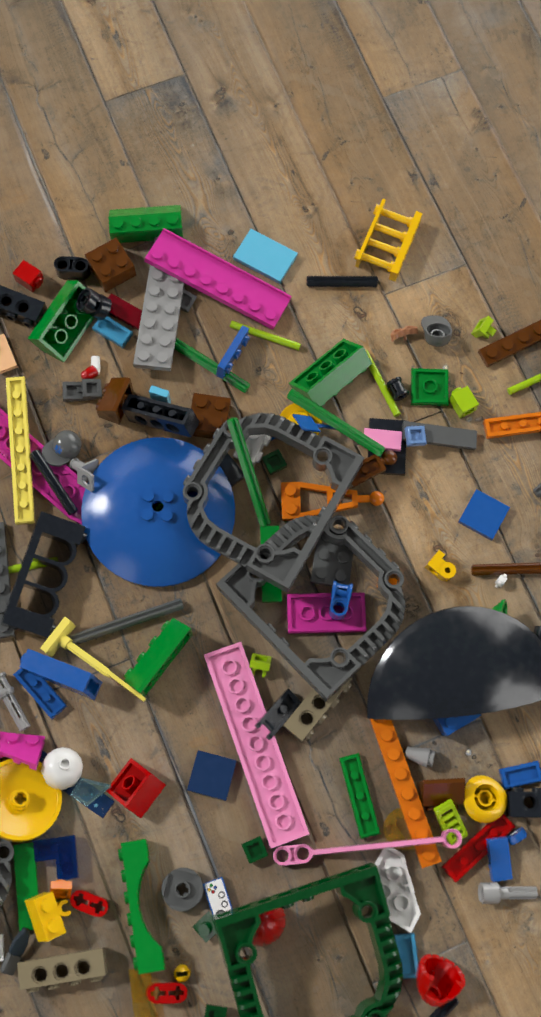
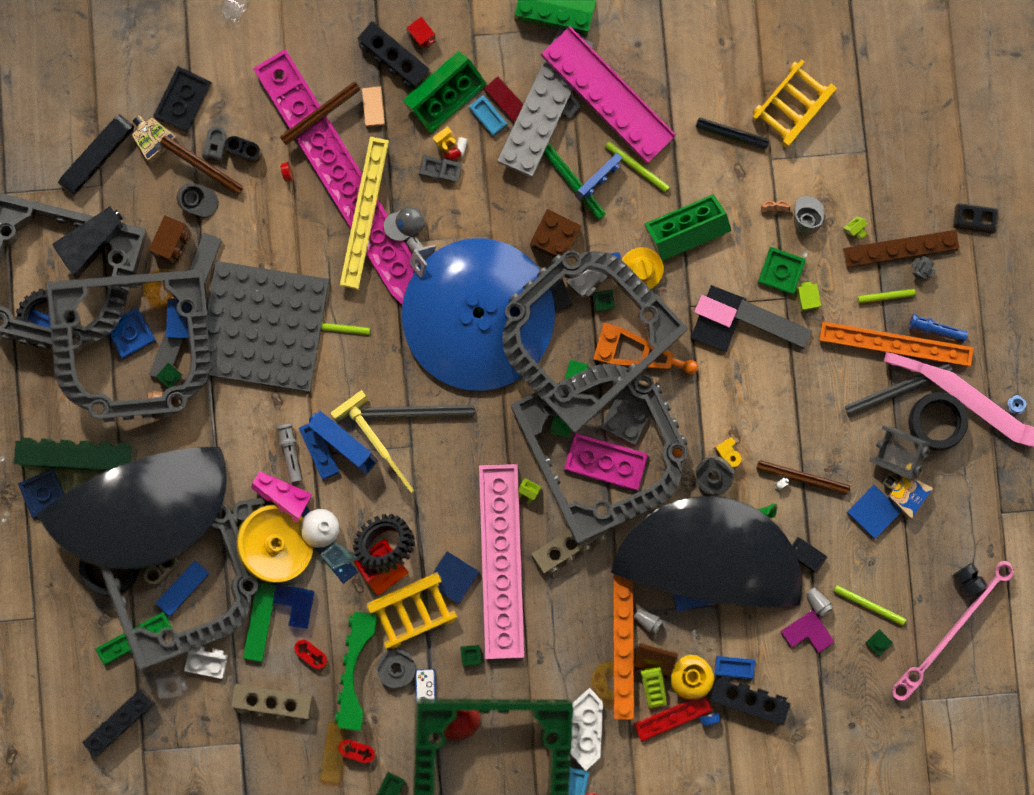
camera: 20 degrees right, 10 degrees up
black fence [0,511,87,639] -> none
piece [0,927,30,976] -> none
yellow brick [25,891,71,942] -> none
black axle [30,450,78,515] -> none
orange plate [49,879,72,899] -> none
black beam [54,256,91,280] -> none
black wheel [76,288,112,320] -> none
reddish brown brick [84,238,136,292] -> none
reddish brown slope [96,377,134,425] -> none
black brick [121,394,200,438] -> none
green slope [124,618,192,697] -> none
medium azure tile [149,386,171,404] -> none
yellow hinge [174,964,191,983] -> none
dark green plate [192,911,216,943] -> none
green axle [227,417,271,527] -> none
medium azure tile [233,229,298,284] -> none
black hinge [255,688,302,740] -> none
bright pink piece [273,829,462,865] -> none
green axle [287,389,385,456] -> none
blue piece [292,414,336,432] -> none
blue piece [329,581,353,620] -> none
green tile [339,753,381,839] -> none
reddish brown plate [351,450,397,488] -> none
lime bar [366,350,401,417] -> none
black bush [386,377,409,401] -> none
medium blue tile [405,426,427,447] -> none
blue tile [458,489,510,541] -> none
light grey piece [478,882,538,904] -> none
blue tile [486,836,513,882] -> none
none -> black tyre [353,514,415,574]
none -> yellow fence [367,572,457,649]
none -> yellow tile [433,126,458,153]
none -> dark grey plate [695,455,735,494]

